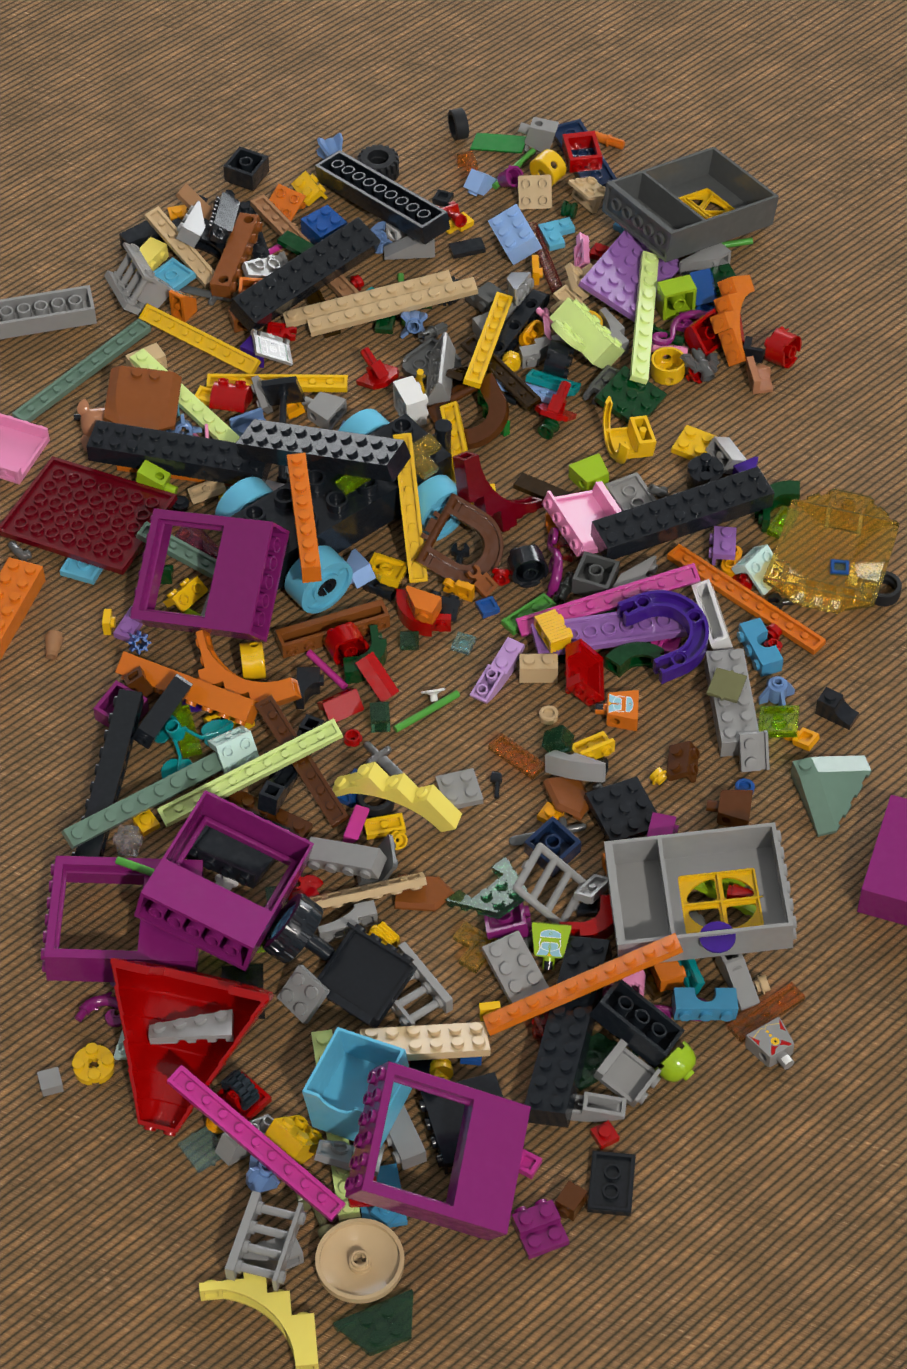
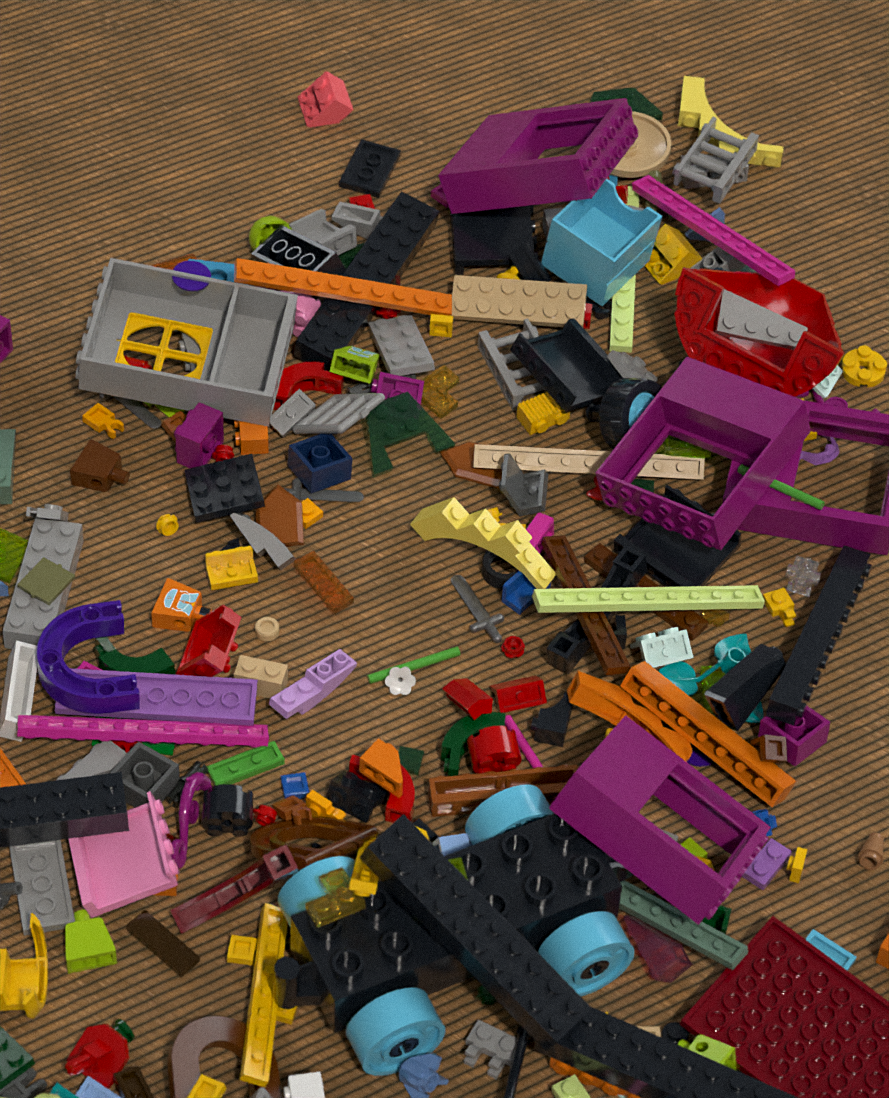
camera: 170 degrees left, 0 degrees up
sand green plate [61,752,223,849] -> none
orange brick [287,453,322,583] -> none
light grey brick [307,837,387,879] -> none
light grey slope [318,900,378,943] -> none
clear green brick [370,701,391,733] -> none
light grey plate [435,768,483,809] -> none
clear light blue plate [451,631,476,655] -> none
black hand [490,771,502,799] -> none
magenta plate [511,1199,569,1260] -> none
yellow brick [534,609,573,653] -> none
clear green brick [542,725,575,753] -> none
reddish brown brick [555,1181,588,1221] -> none
reddish brown bracket [666,741,700,783] -> none
blue tile [735,778,755,794] -> none
light grey torso [745,1017,794,1070] -> none
none -> coral slope [298,71,353,128]

